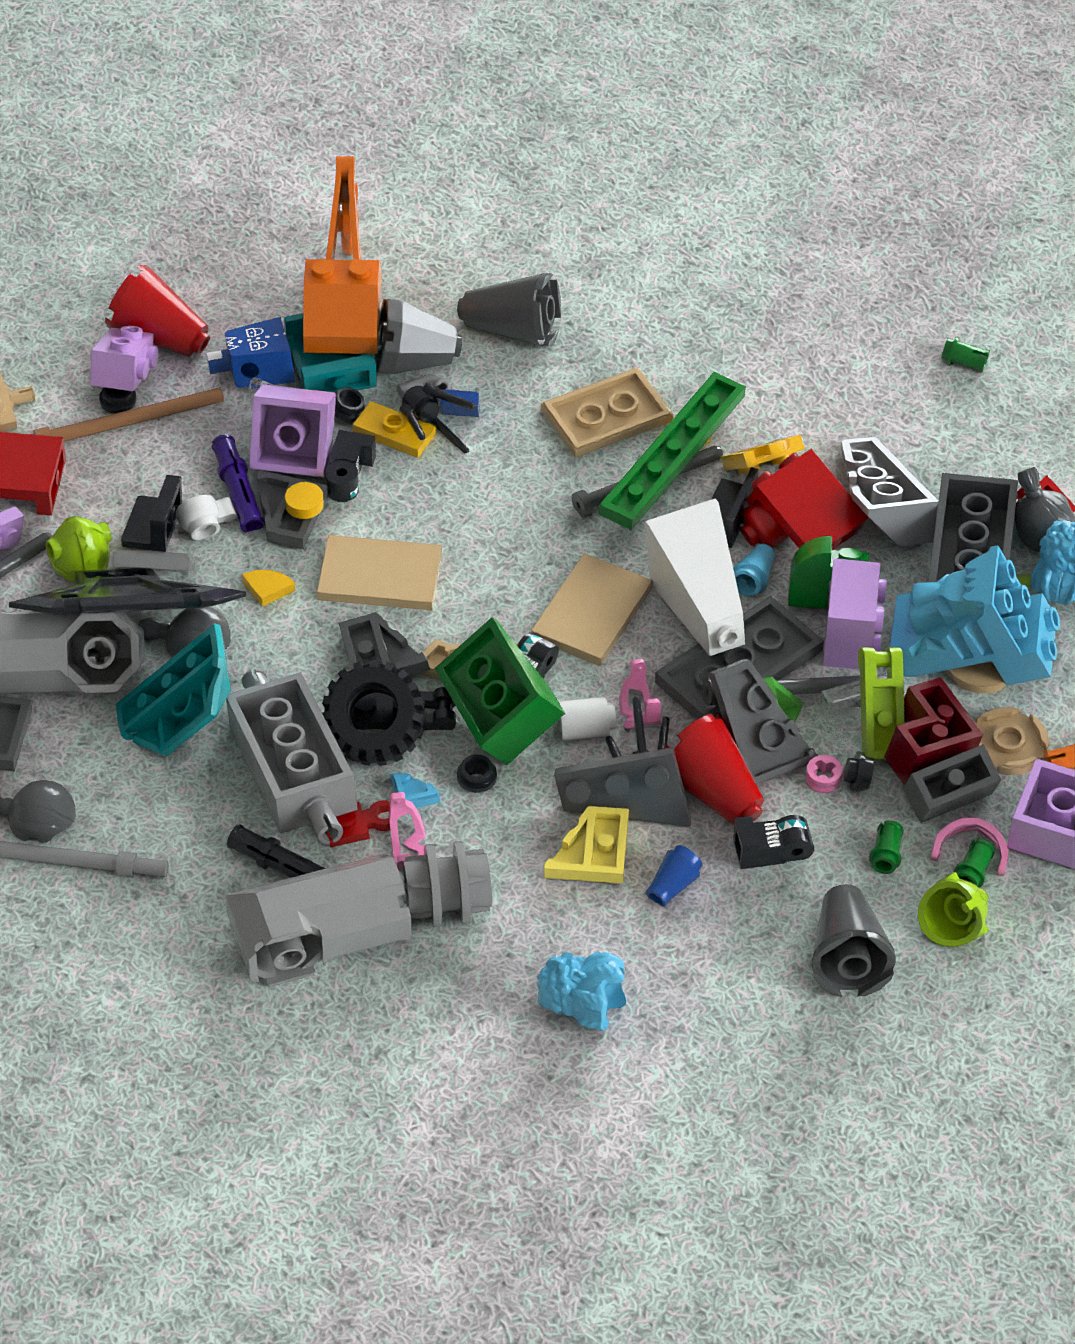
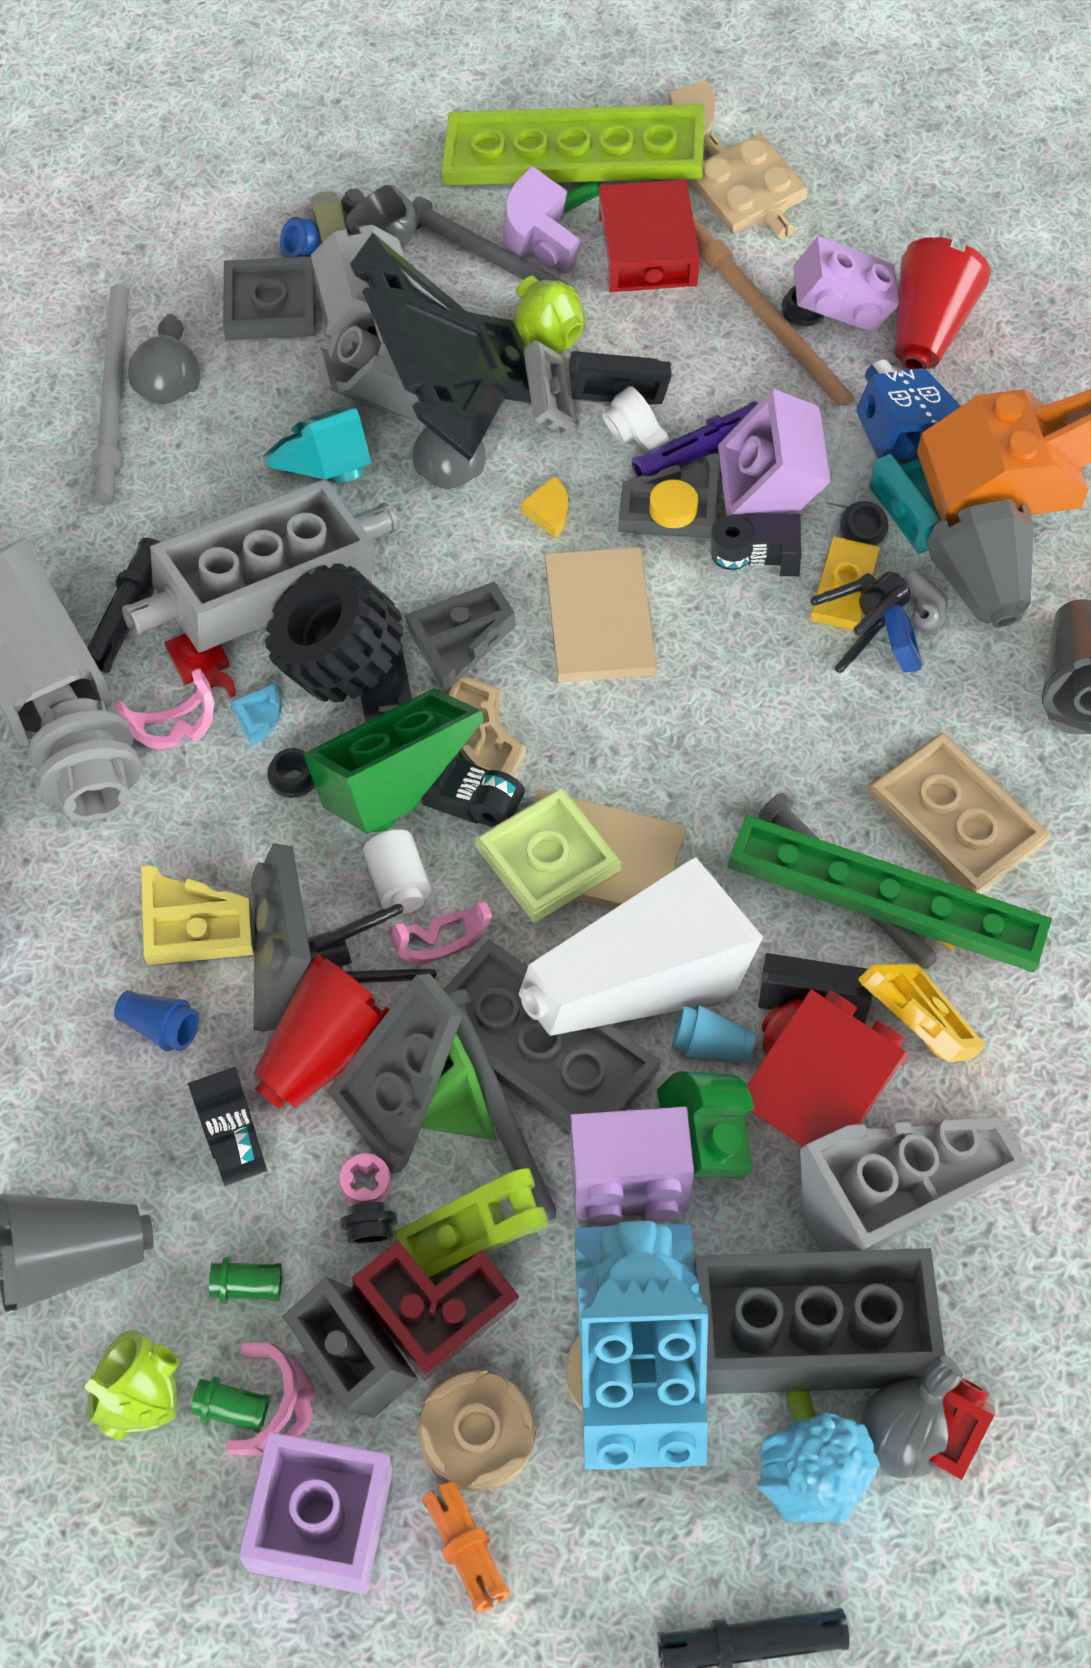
camera: 80 degrees right, 10 degrees up
none -> yellowish green tile [475,787,621,923]

